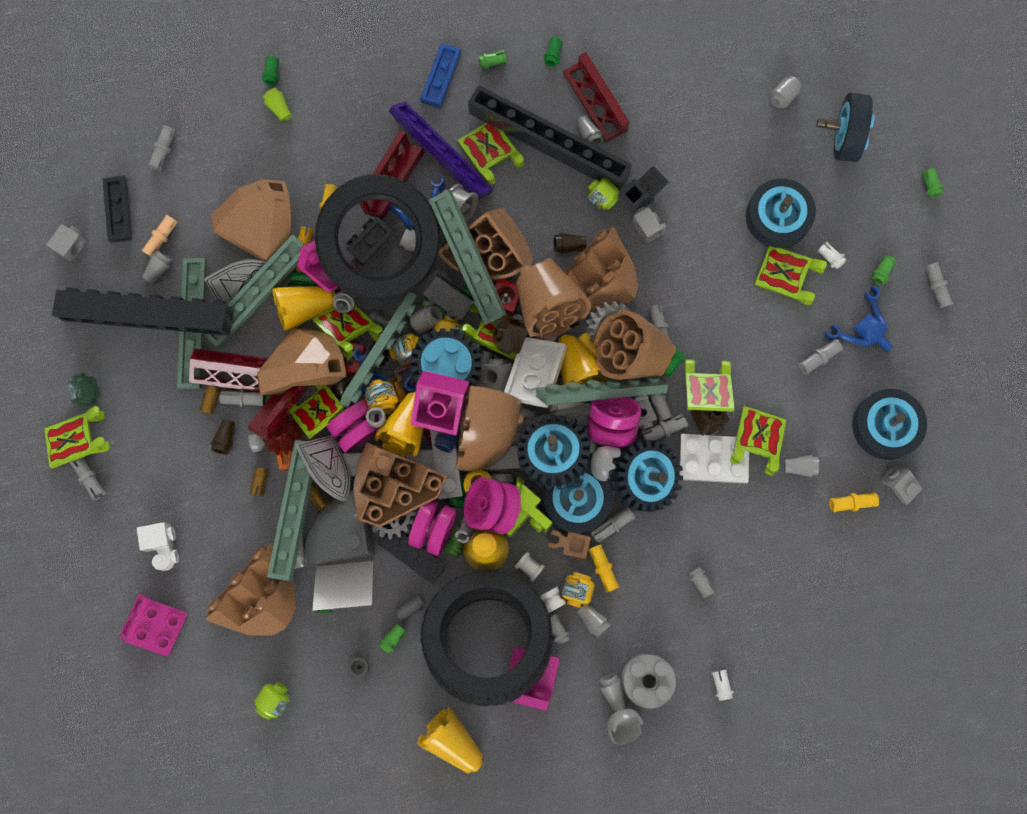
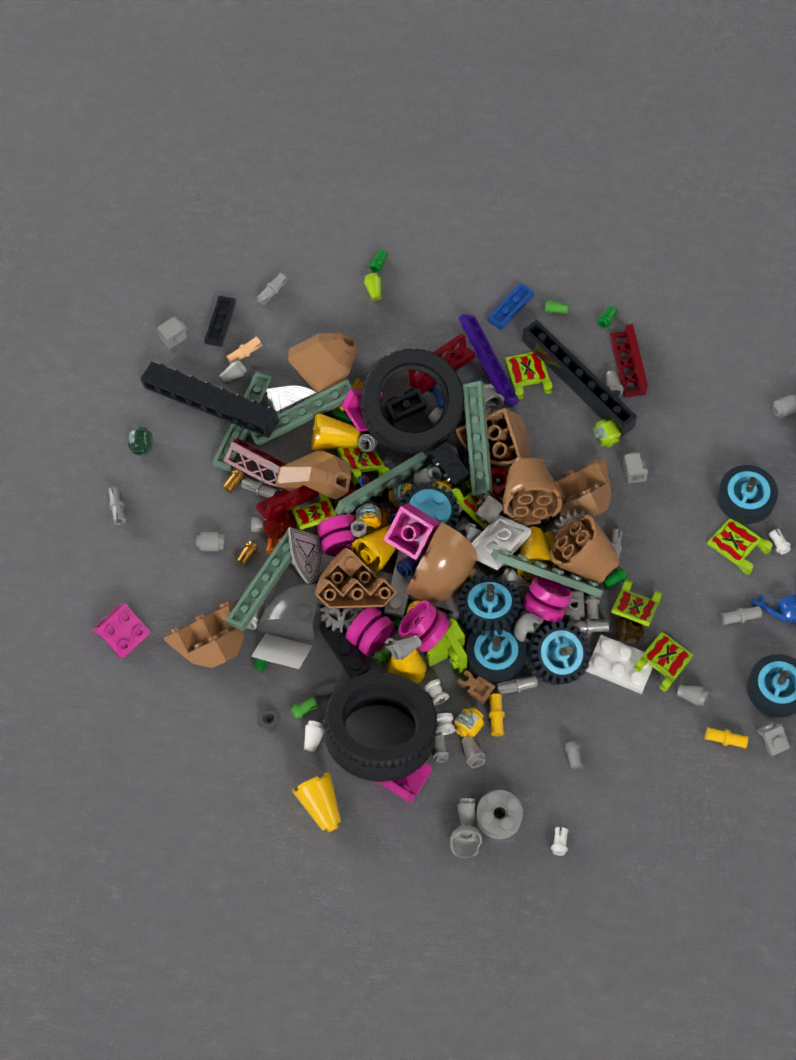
camera: 20 degrees right, 15 degrees down
lime flag [44,406,110,469] -> none
white brick [137,522,179,571] -> none
dark brown cone [210,420,235,455] -> none
lime head [254,682,290,720] -> none
pearl gold pin [309,482,330,512] -> none
dark brown cone [553,232,587,255] -> none
black brick [619,165,669,212] -> none
none -> light grey brick [196,532,225,551]
none -> white cone [304,721,324,752]
none -> light grey cone [390,635,421,660]

